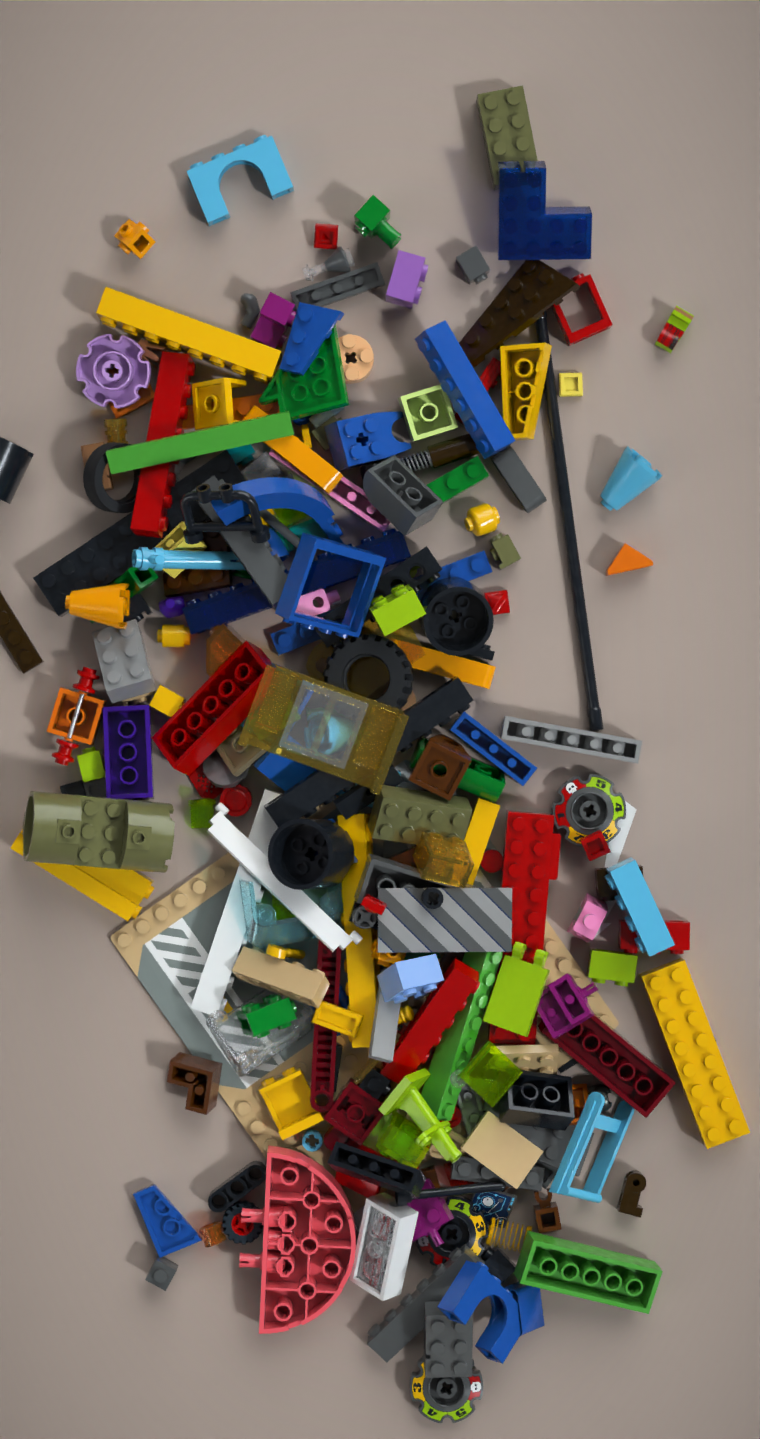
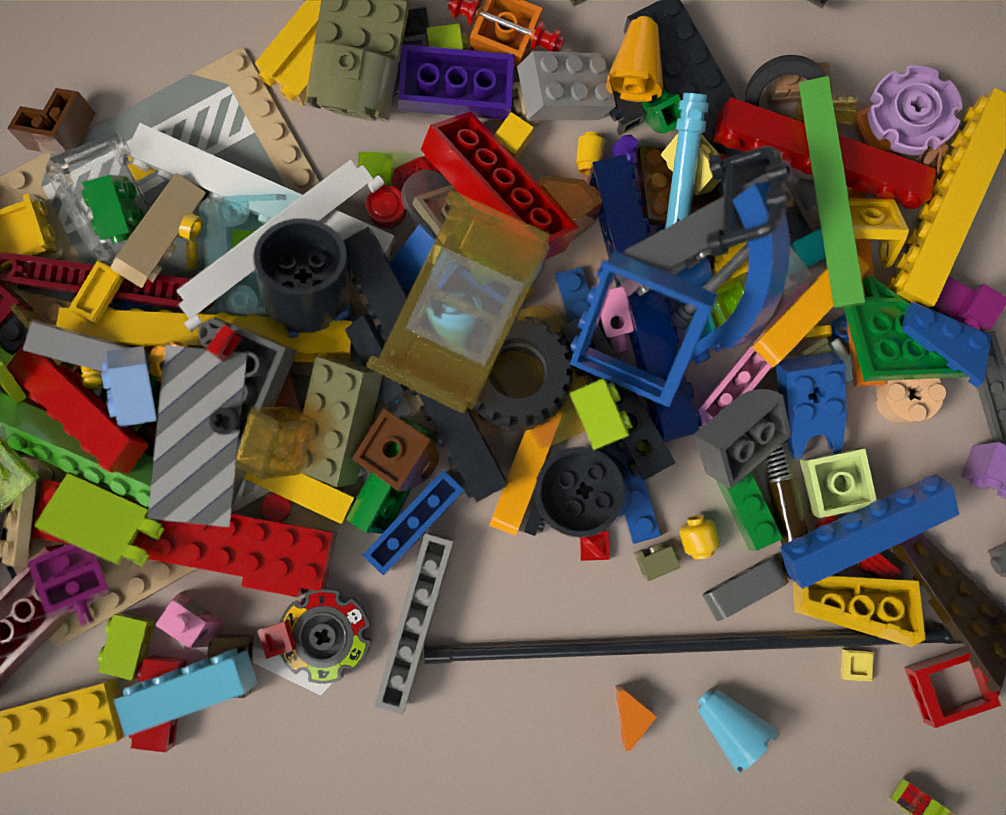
camera: 100 degrees right, 5 degrees down
dark grey arm [240,293,260,329] -> none

